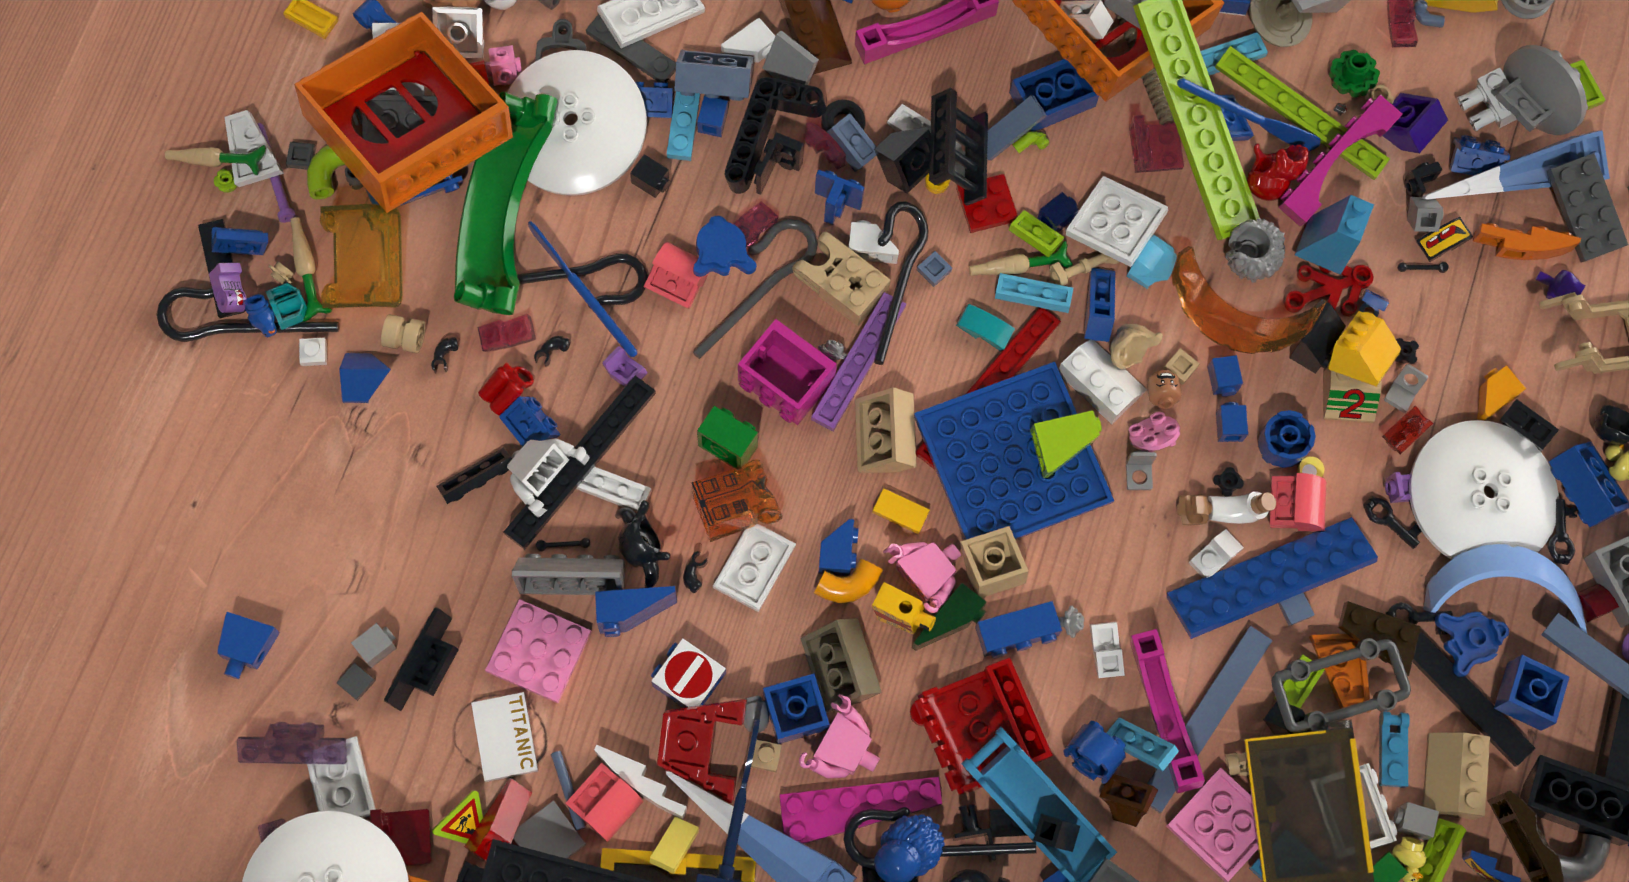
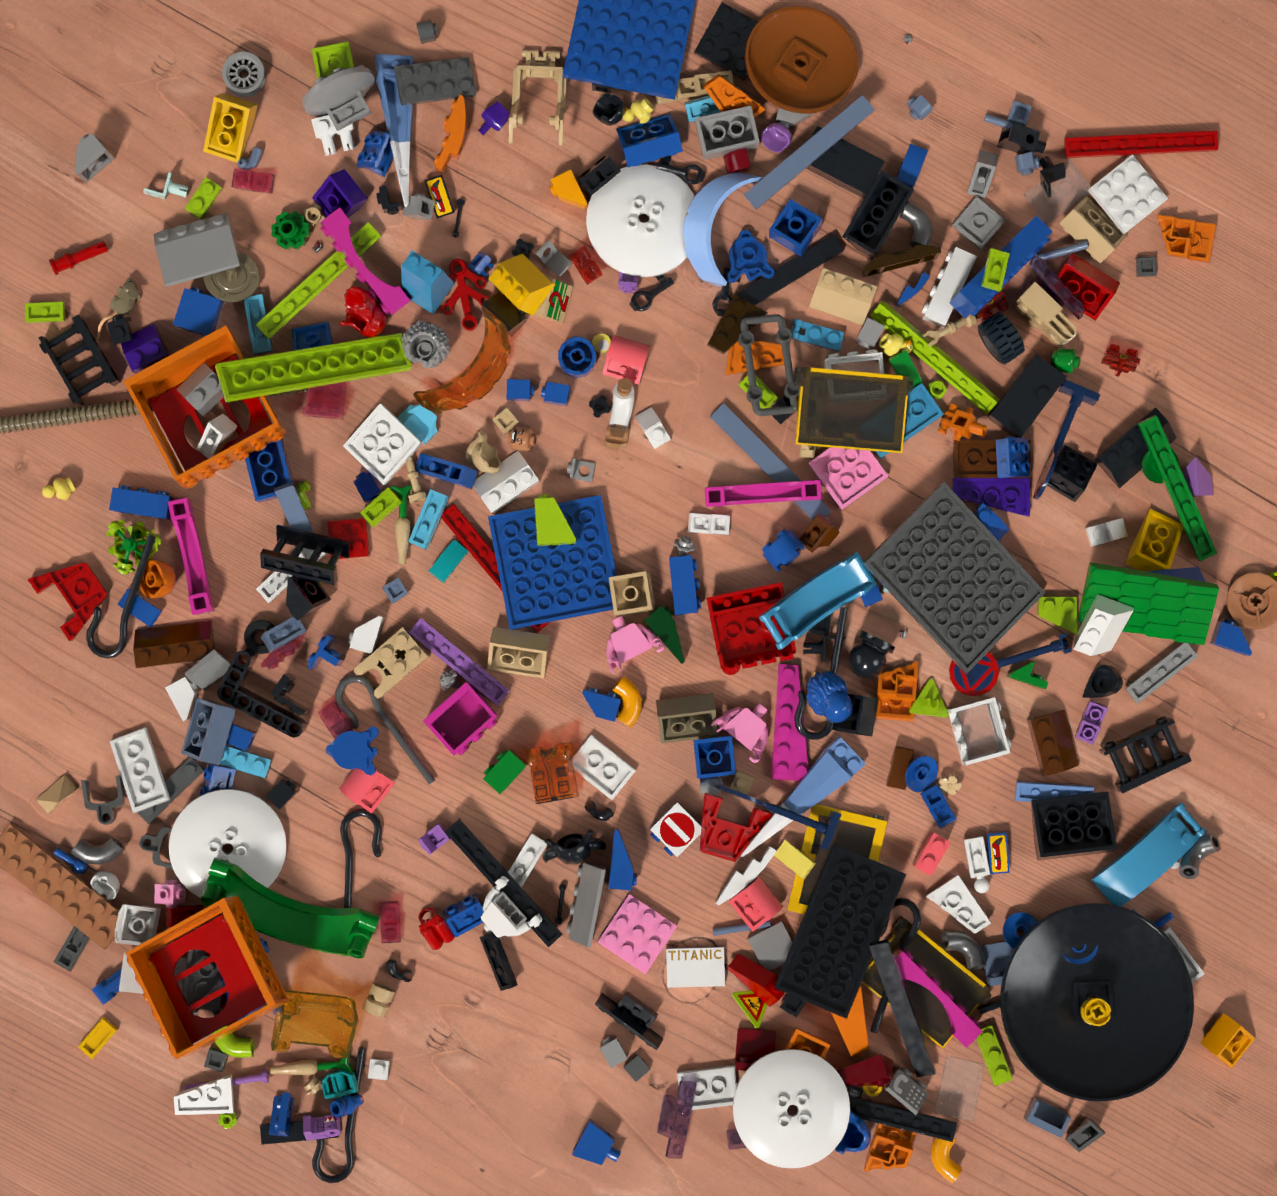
camera: 75 degrees left, 15 degrees up
piece [165,145,266,175] -> none
blue slope [339,353,391,403] -> none
blue piece [528,221,637,357] -> none
black arm [534,336,570,367] -> none
yellow tile [872,488,930,534] -> none
yellow torso [872,582,936,634] -> none
black piece [874,201,929,365] -> none
black brick [1033,814,1080,852] -> none
medium azure plate [1107,717,1179,771] -> none
bright pink plate [1129,412,1180,452] -> none
blue plate [1167,517,1378,639] -> none
blue piece [1177,78,1321,151] -> none
sand blue slope [1278,593,1315,626] -> none

